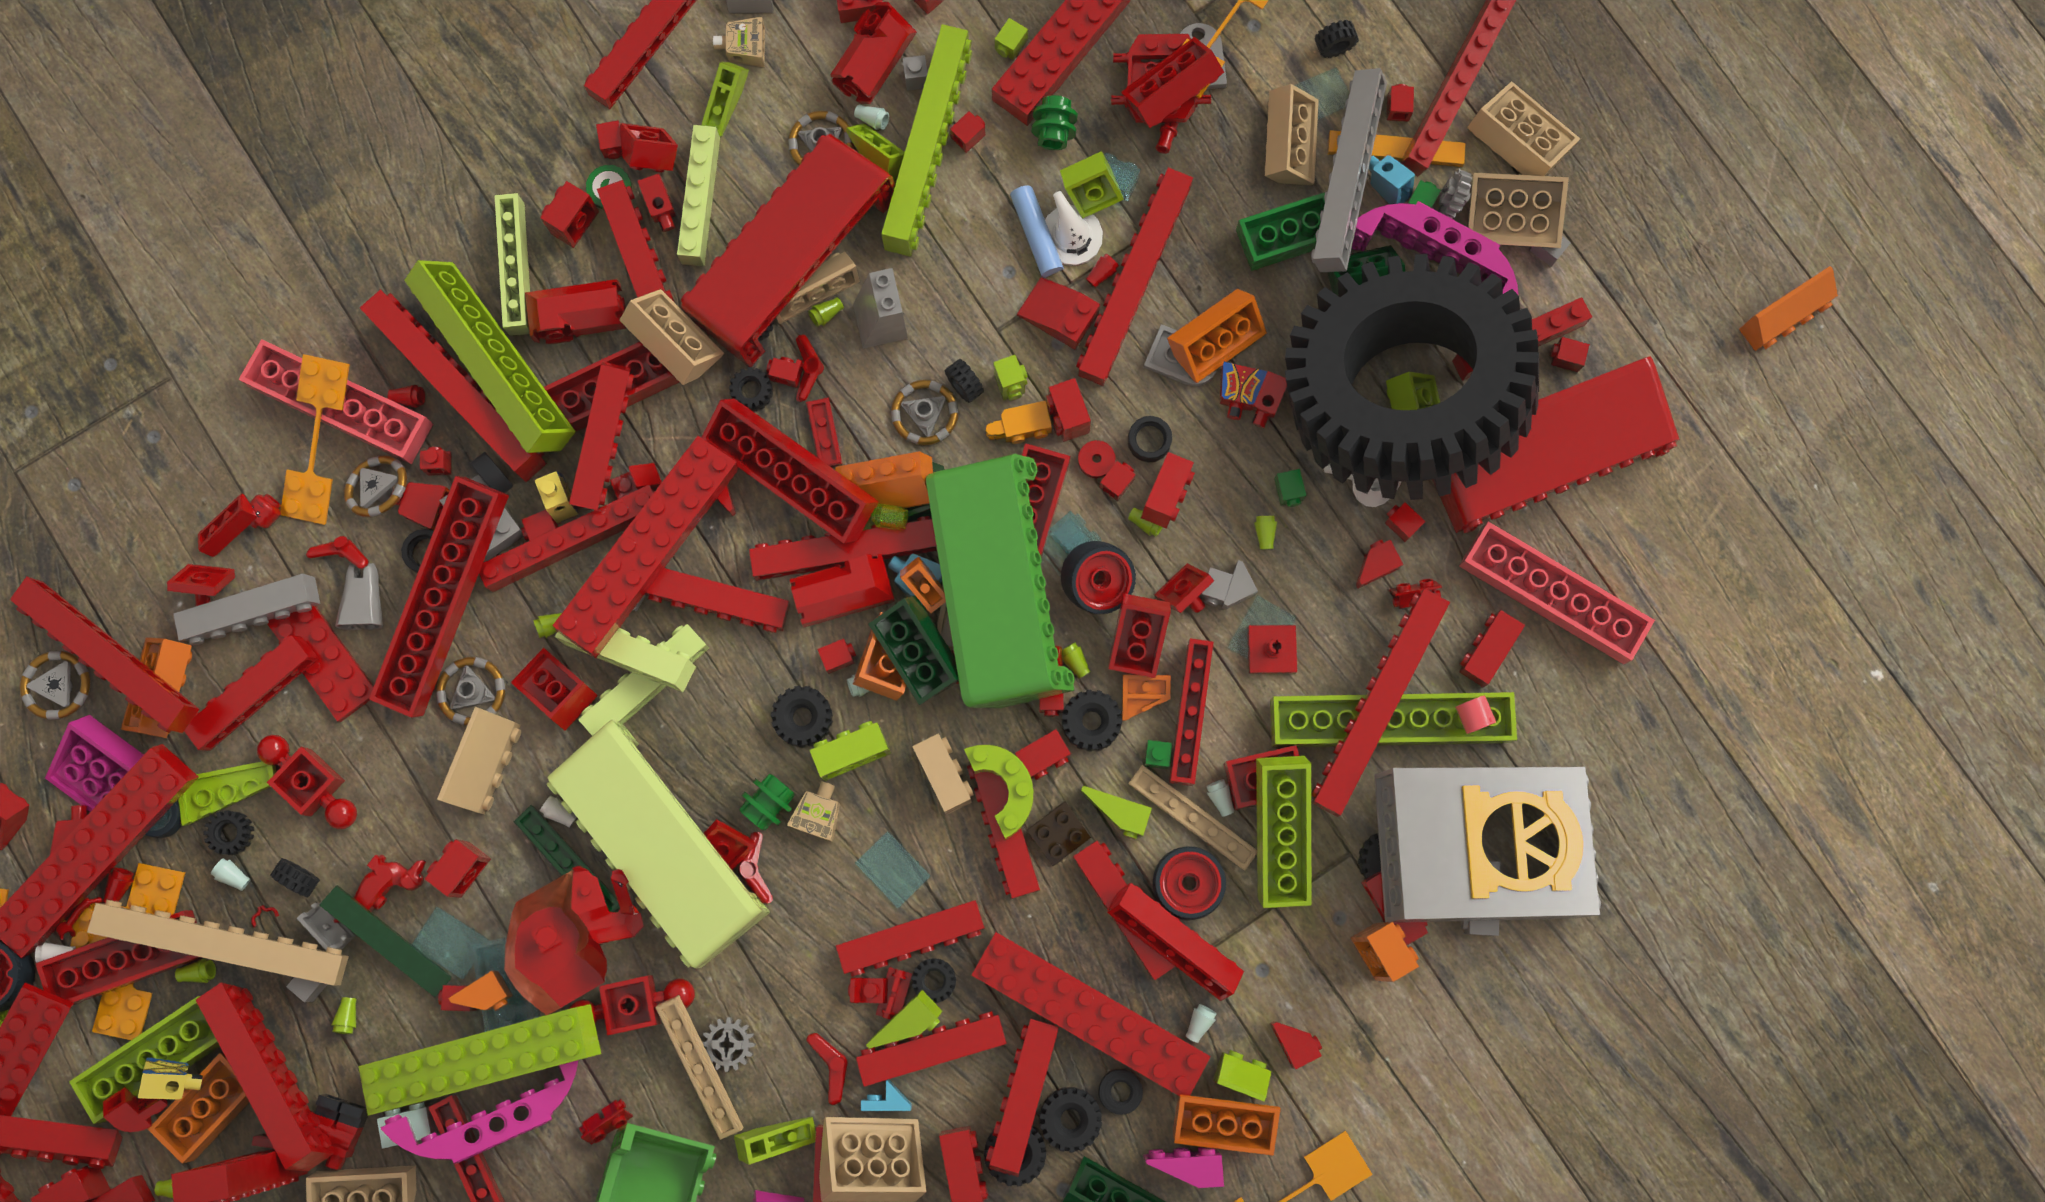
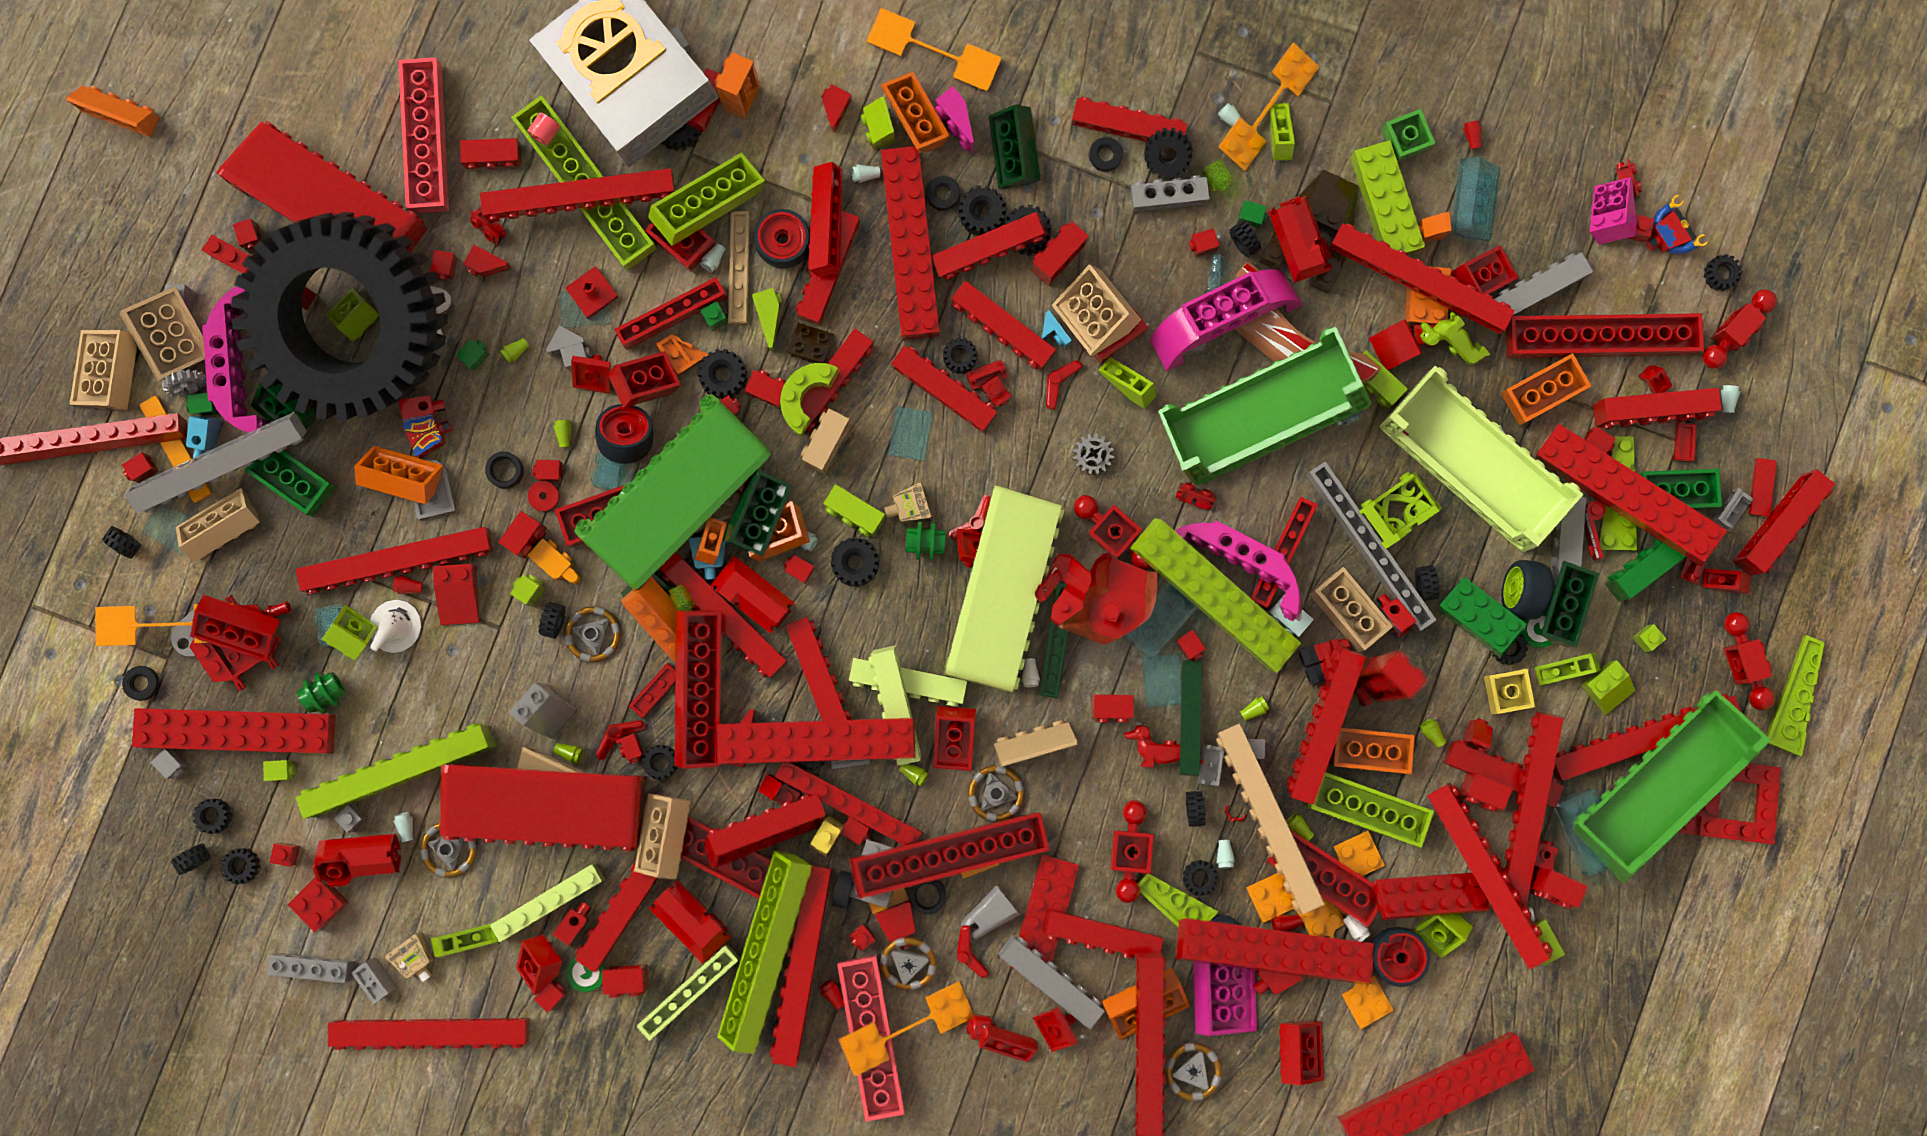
camera: 130 degrees left, 5 degrees up
red piece [56,897,102,940] -> none
red brick [103,1087,167,1132] -> none
light yellow torso [138,1057,203,1099] -> none
orange slope [448,971,513,1011] -> none
tan tile [655,995,744,1140] -> none
lime slope [846,123,905,181] -> none
lime slope [866,990,942,1049] -> none
red brick [950,111,986,153] -> none
light blue brick [1010,185,1064,278] -> none
lime cone [1062,642,1091,679] -> none
red brick [1141,452,1195,529] -> none

